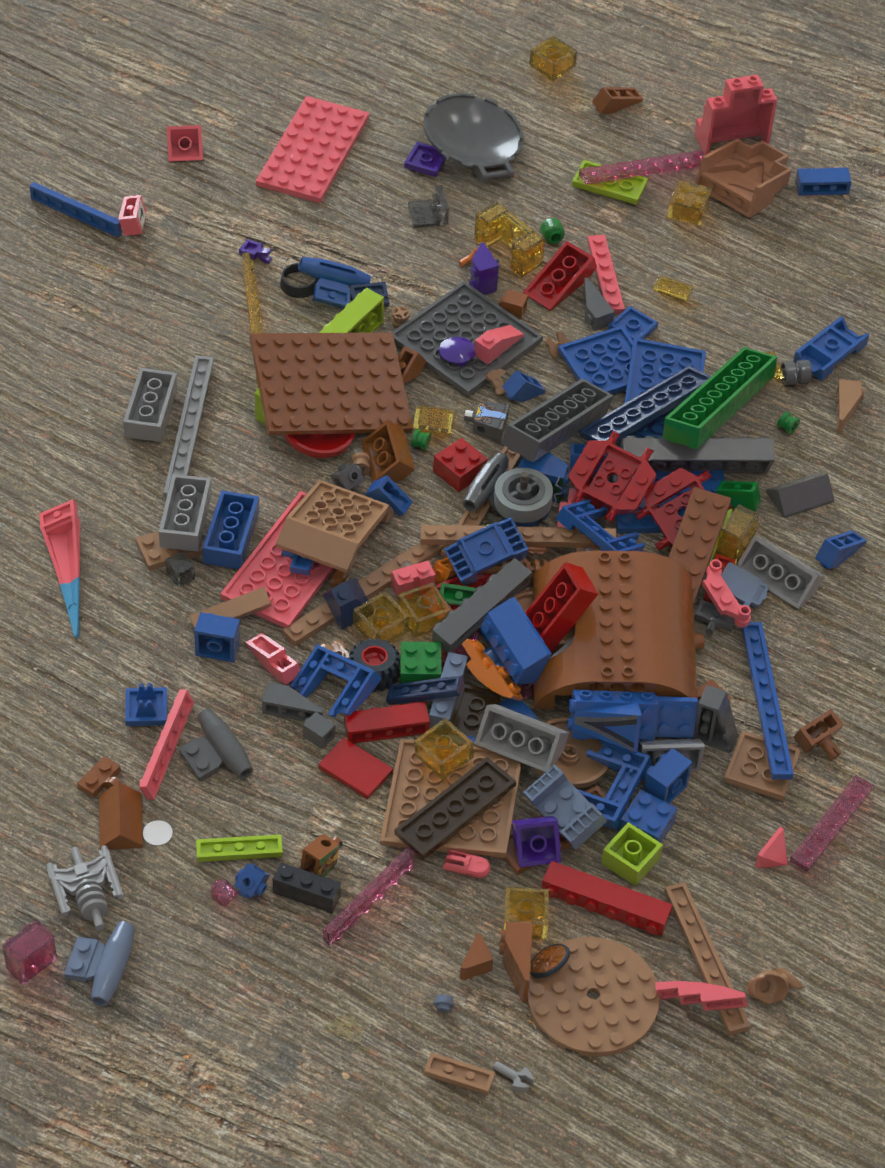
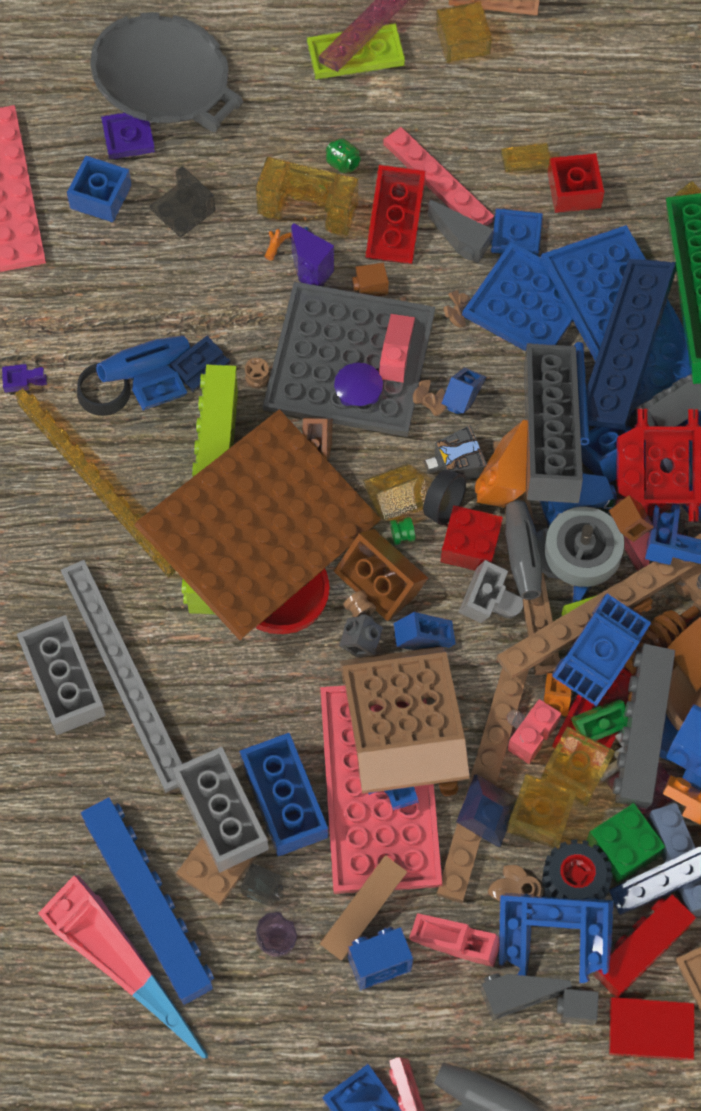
camera: 30 degrees left, 15 degrees up
none -> blue brick [67,156,132,222]
none -> blue brick [80,797,214,1006]
none -> clear purple hair [255,912,298,957]
none -> black tyre [423,470,466,526]
none -> light grey brick [458,560,523,623]
none -> orange slope [475,420,528,508]
none -> red brick [547,153,604,213]
none -> blue piece [574,342,589,445]
none -> dark orange brick [609,495,654,542]

